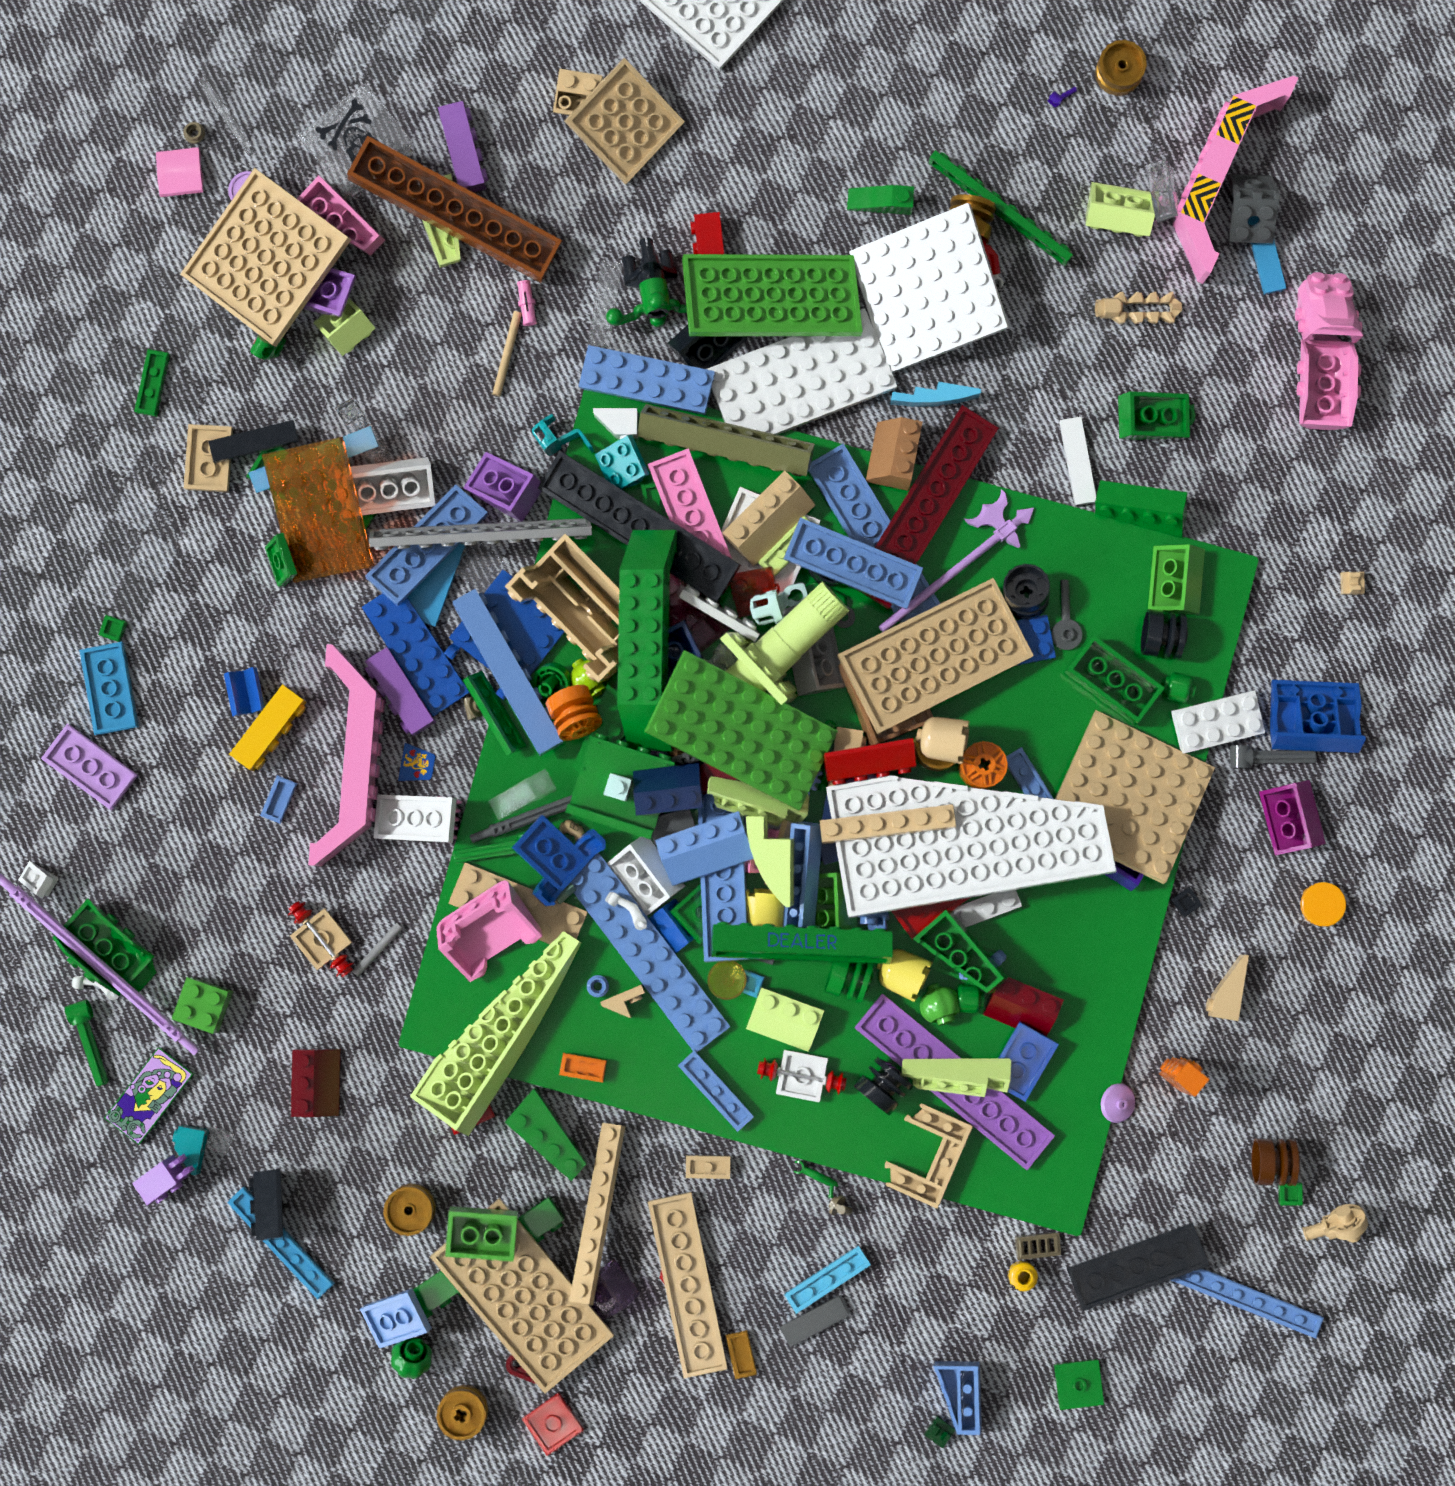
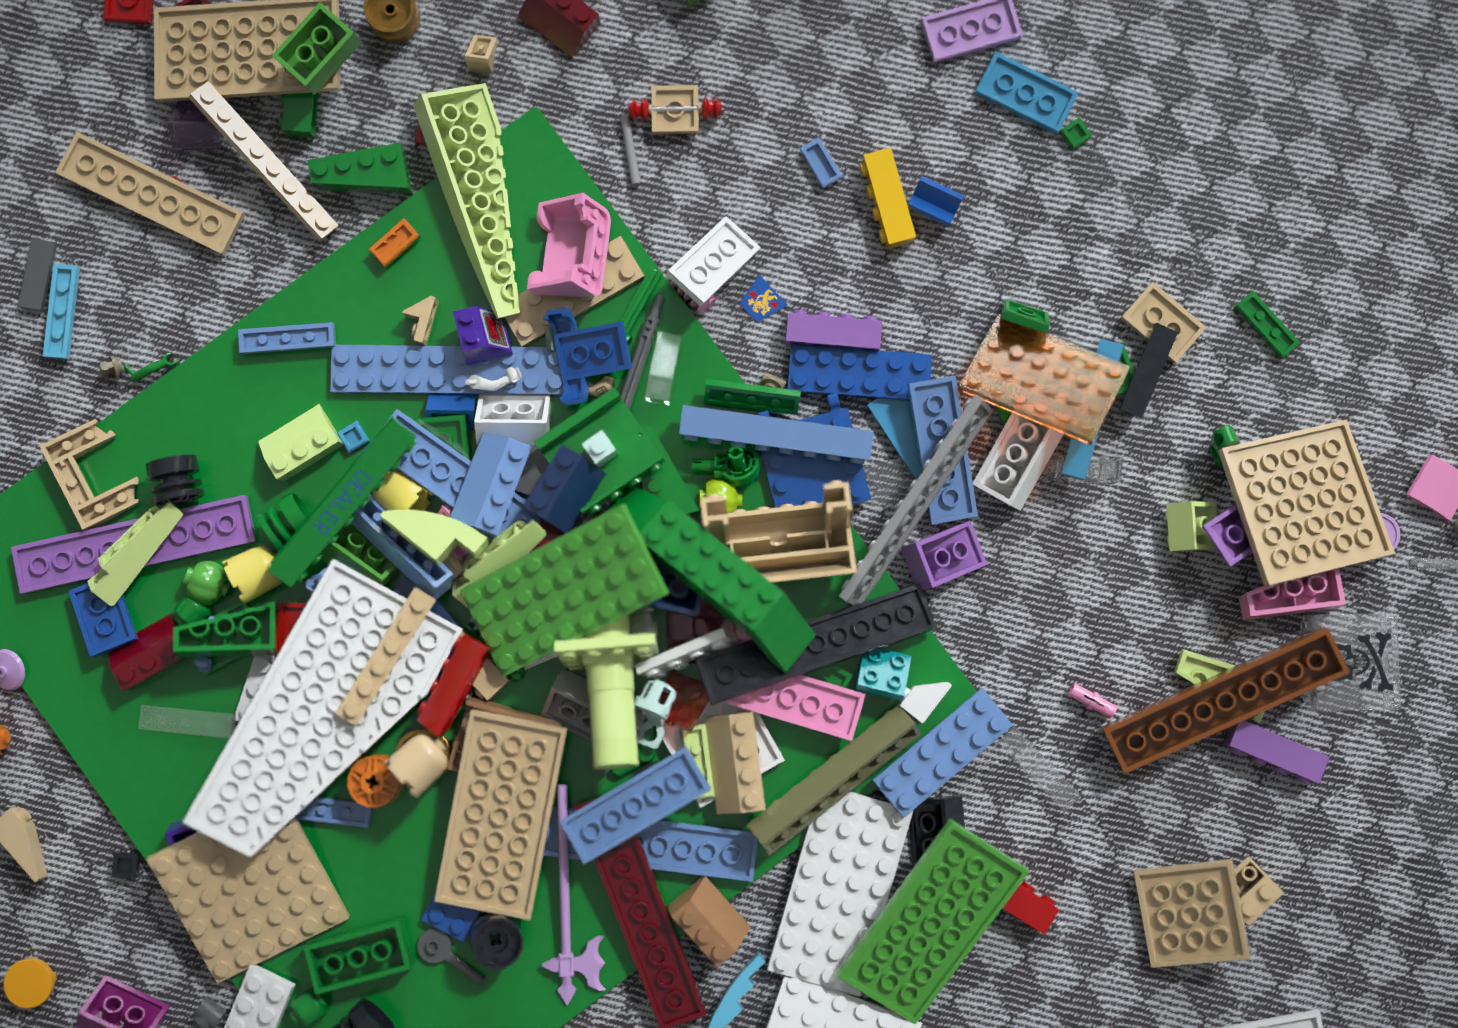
camera: 125 degrees right, 0 degrees up
bright pink slope [308,644,385,867] -> none
tan bar [492,311,522,397] -> none
teal piece [532,414,595,456] -> none
orange wheel [545,685,602,741] -> none
medium blue plate [587,975,609,997] -> none
wheel [606,238,687,327] -> none
tan plate [686,1155,730,1179] -> none
clear yellow piece [707,961,747,1000] -> none
pearl gold tile [726,1330,757,1379] -> none
white plate [757,1050,847,1102] -> none
none -> clear tile [138,705,236,738]
none -> dark purple slope [453,306,513,366]
none -> tan slope [465,35,497,74]

